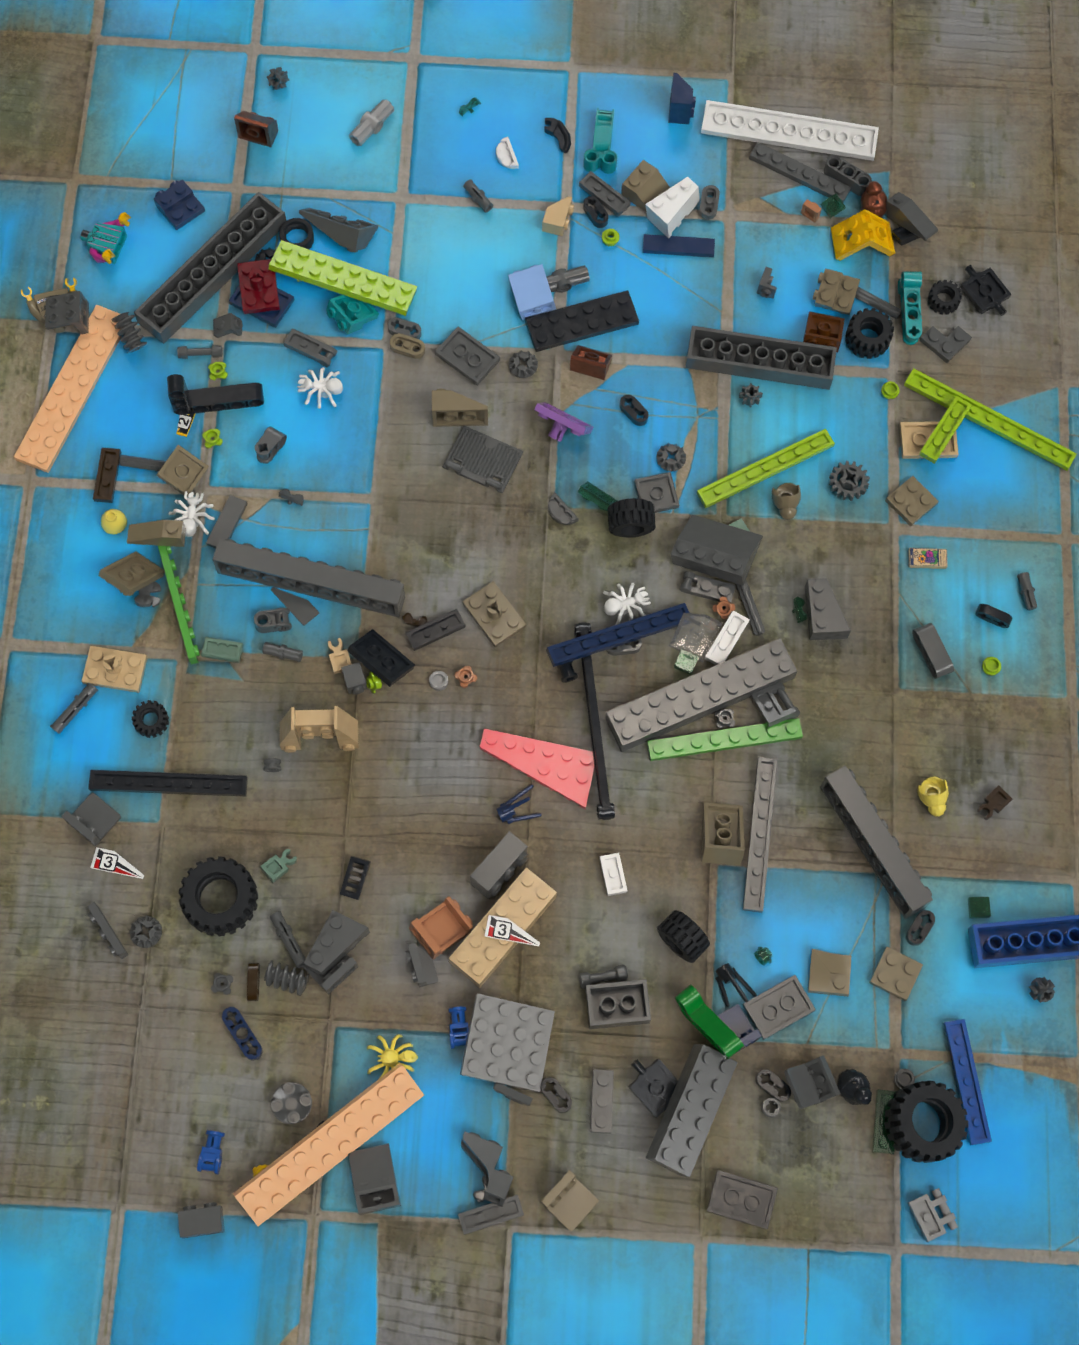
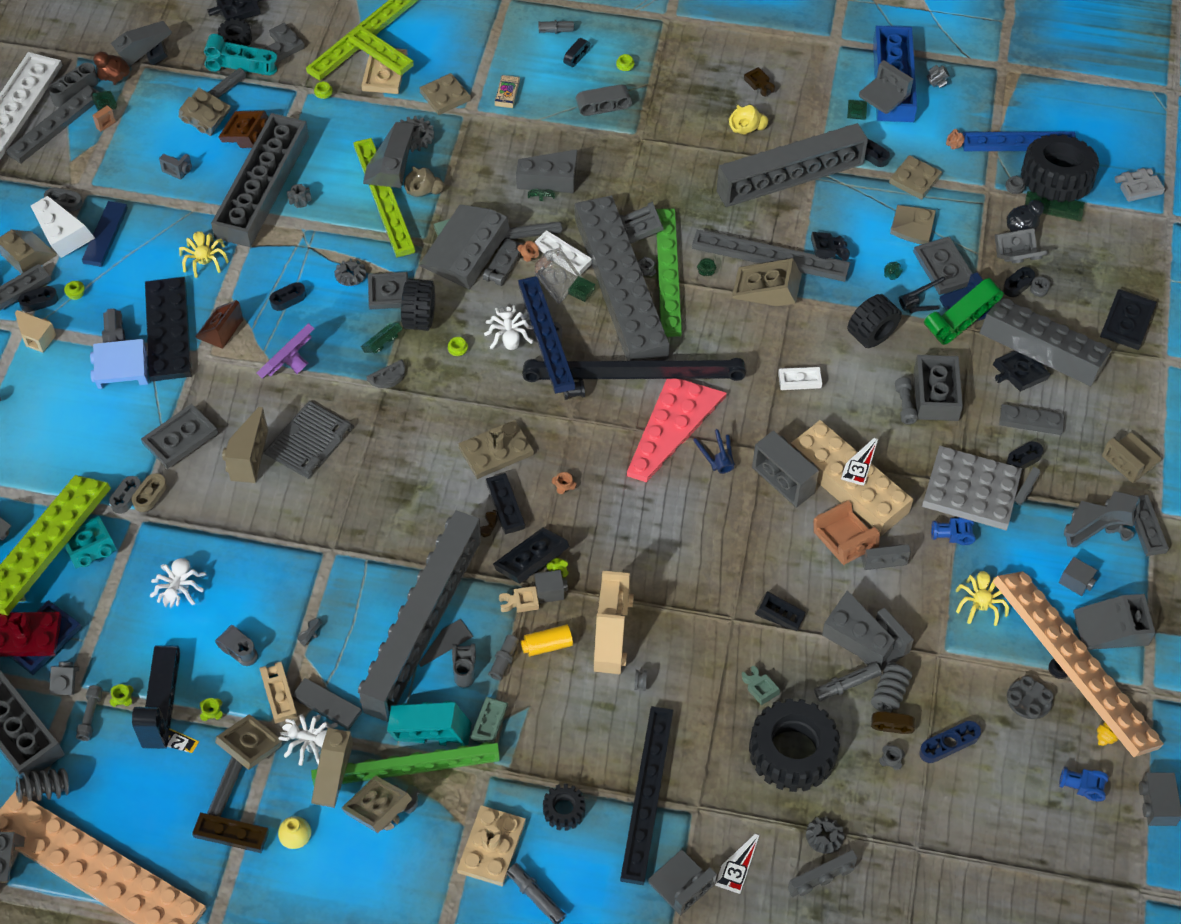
camera: 80 degrees left, 15 degrees down
dark grey plate [284,328,338,367] -> none
light grey tile [429,671,448,691] -> none
dark grey gear [509,350,538,378] -> none
yellow bracket [831,209,895,261] -> none
black tyre [845,308,894,359] -> none
none -> light yellow animal [179,231,229,278]
none -> tan plate [259,661,297,724]
none -> dark grey wedge [363,122,415,188]
none -> teal wedge [387,701,472,746]
none -> lime plate [448,337,468,356]
none -> yellow brick [521,624,573,657]
none -> clear green plate [697,258,716,276]
none -> black plate [811,232,850,261]
none -> dark grey bracket [859,60,913,114]
none -> nougat plate [946,129,964,150]
none -> dark grey brick [1059,557,1097,596]

